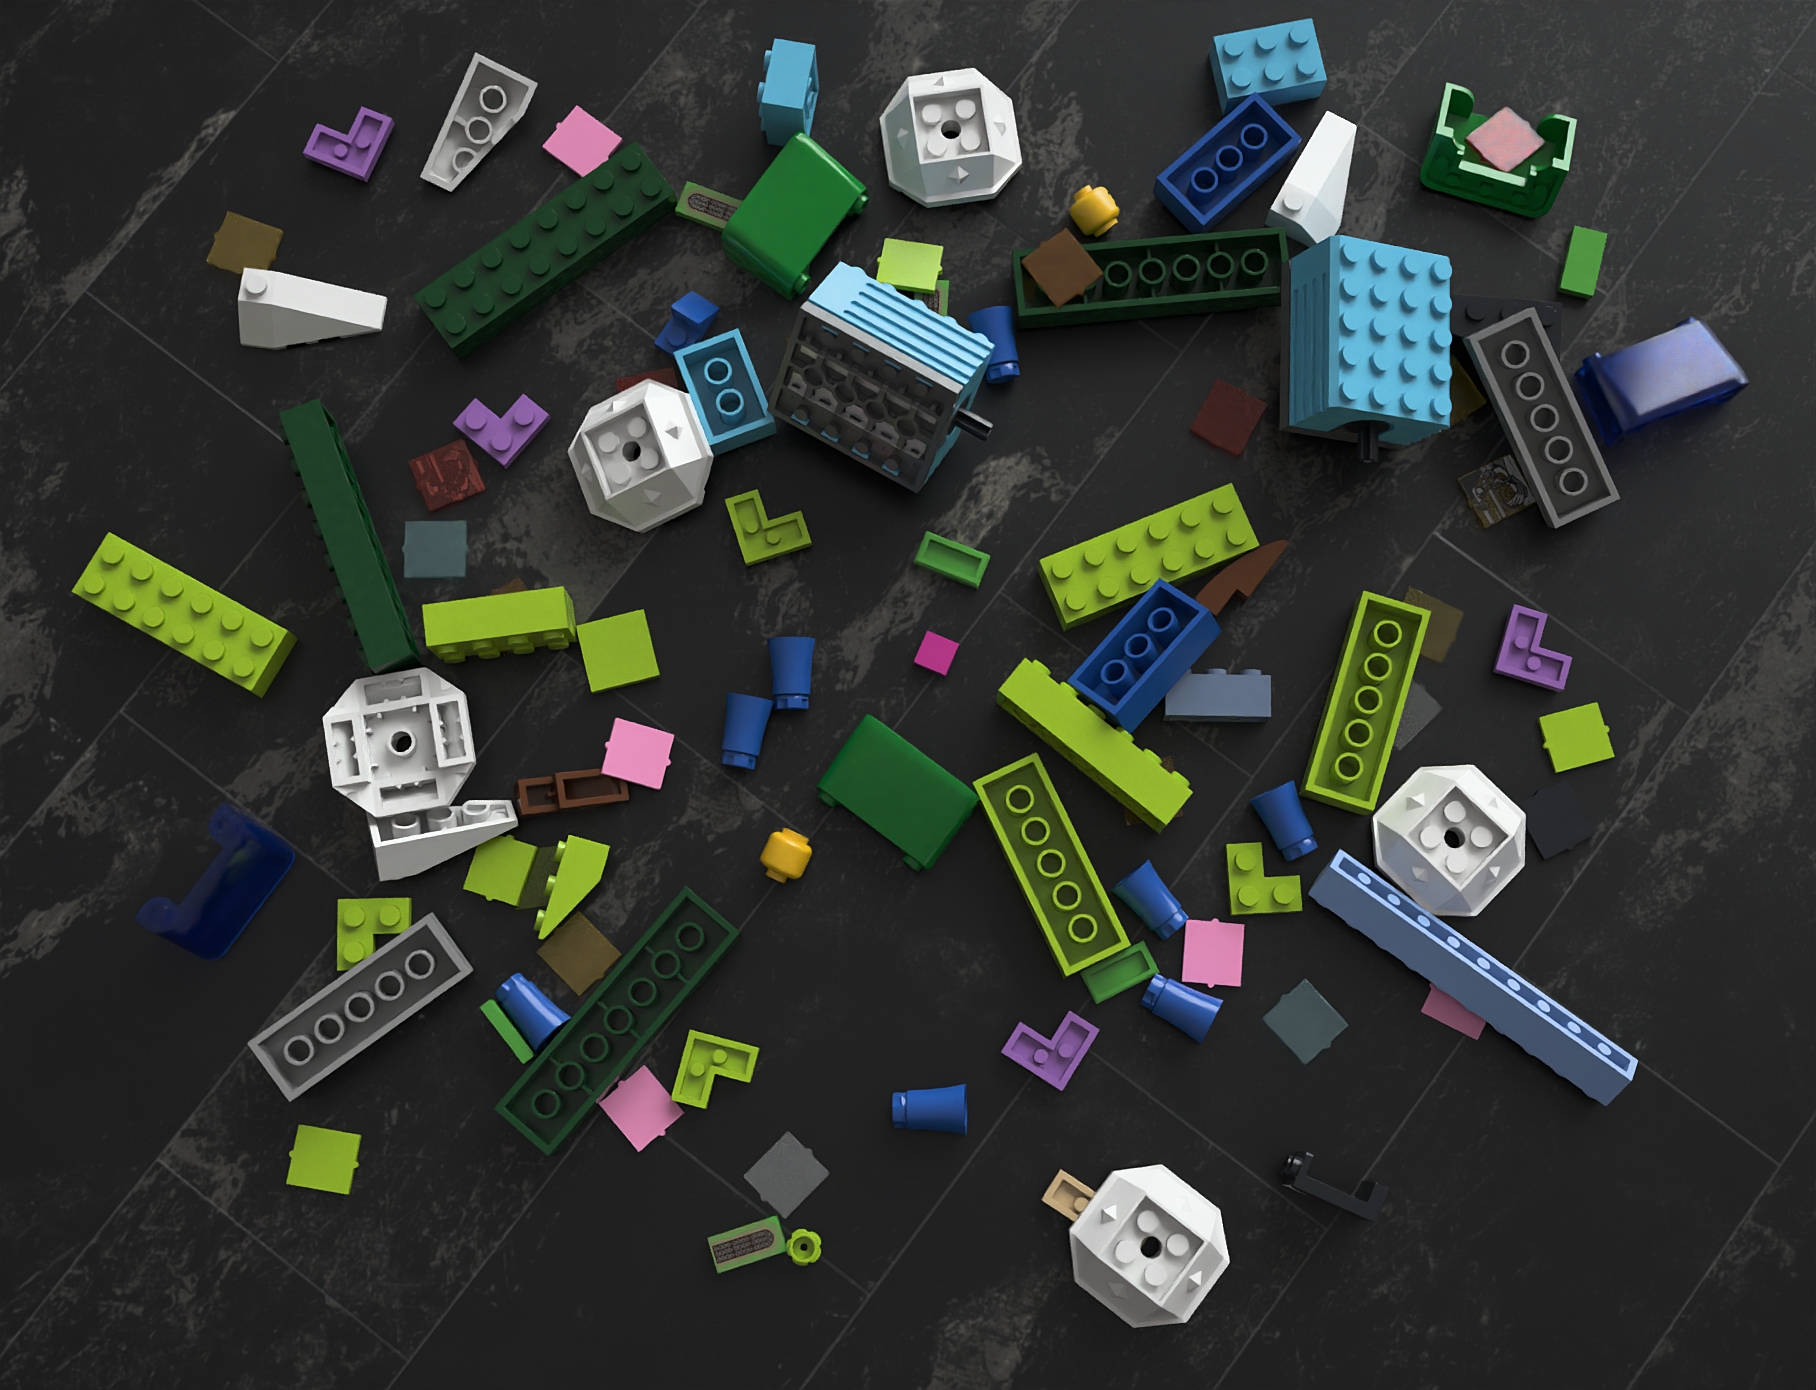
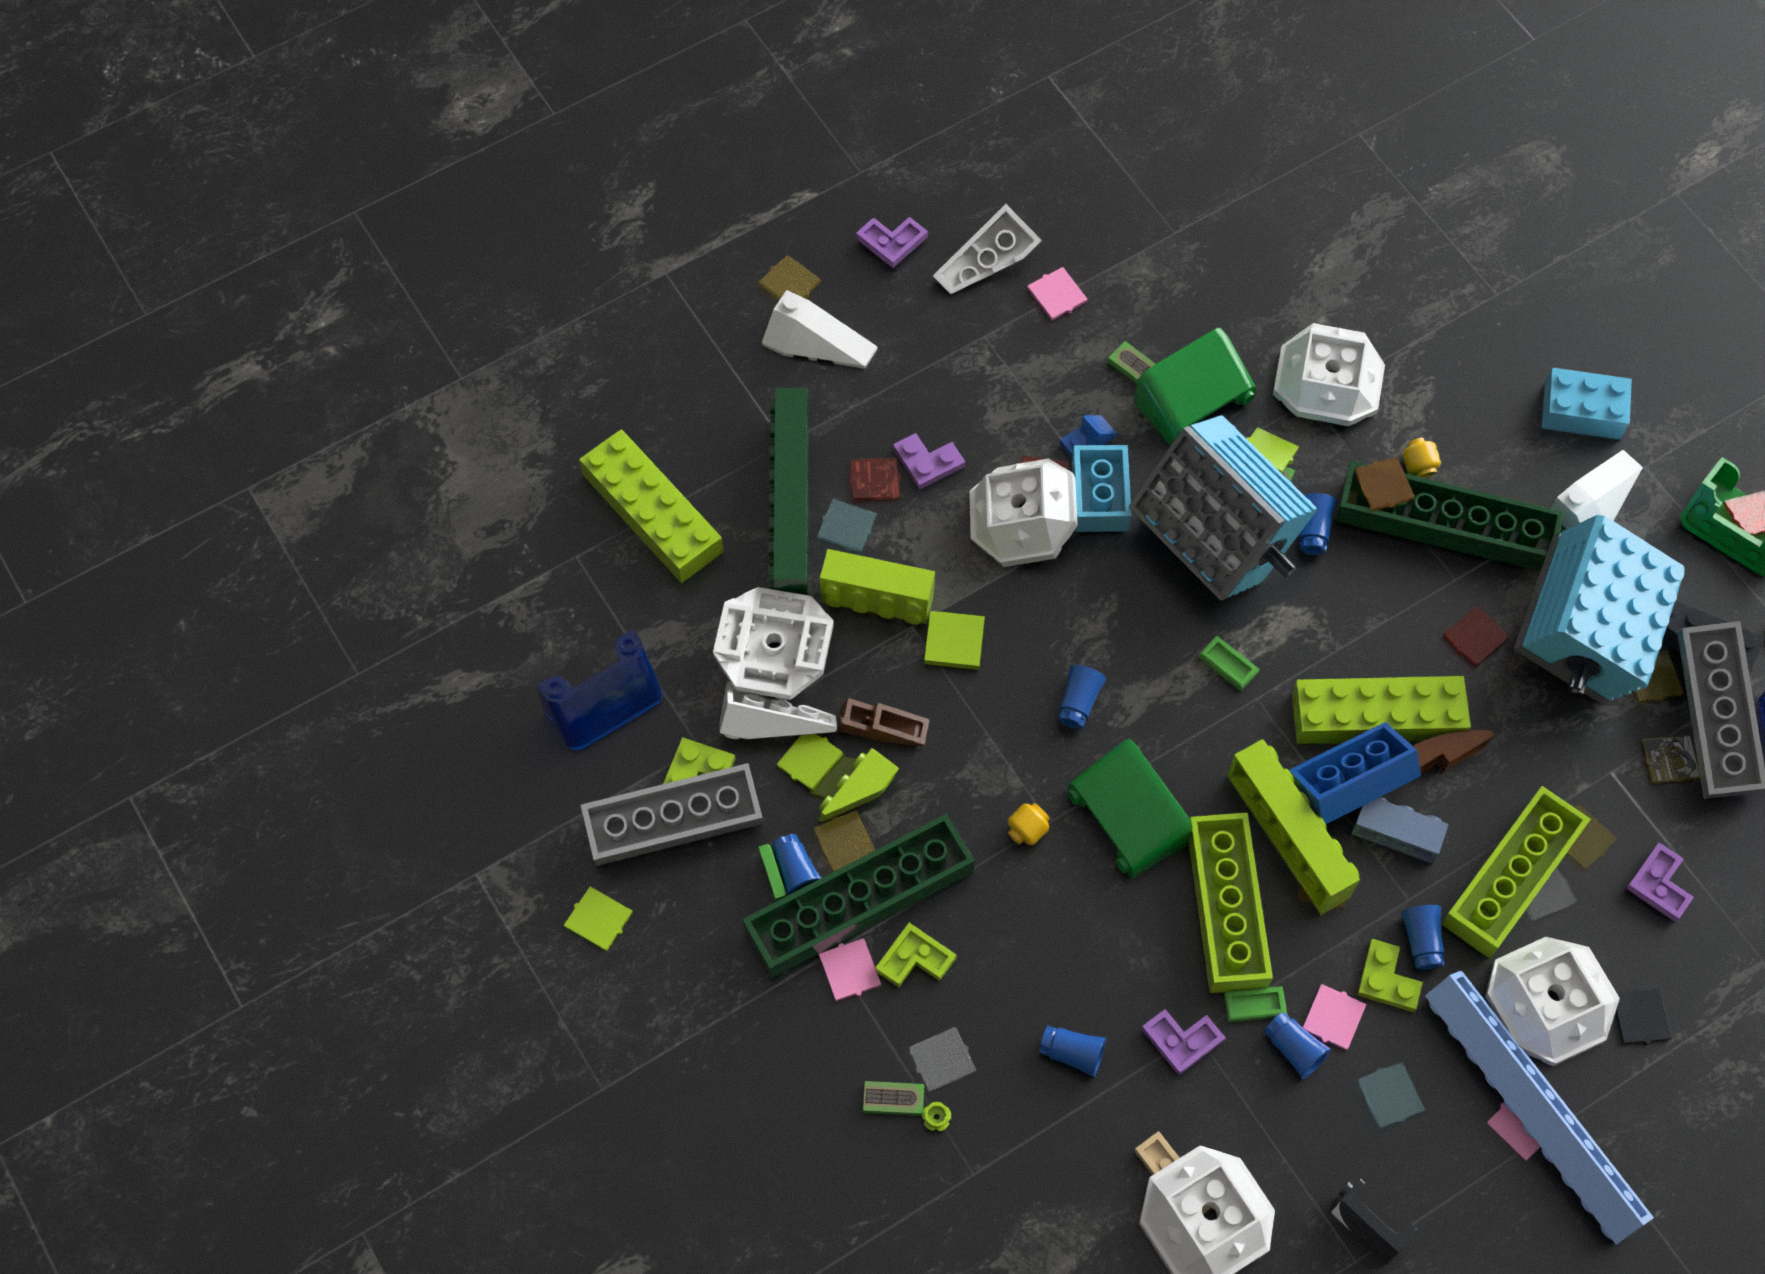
camera: 20 degrees right, 15 degrees down
dark green brick [413,141,678,361] -> none
bright pink piece [600,718,674,791] -> none
blue plant [721,693,774,770] -> none
lime plate [725,489,812,567] -> none
medium azure brick [757,38,819,147] -> none
dark pink tile [913,631,959,677] -> none
blue plant [1111,859,1189,940] -> none
blue brick [1153,92,1302,235] -> none
lime piece [1537,702,1615,773] -> none

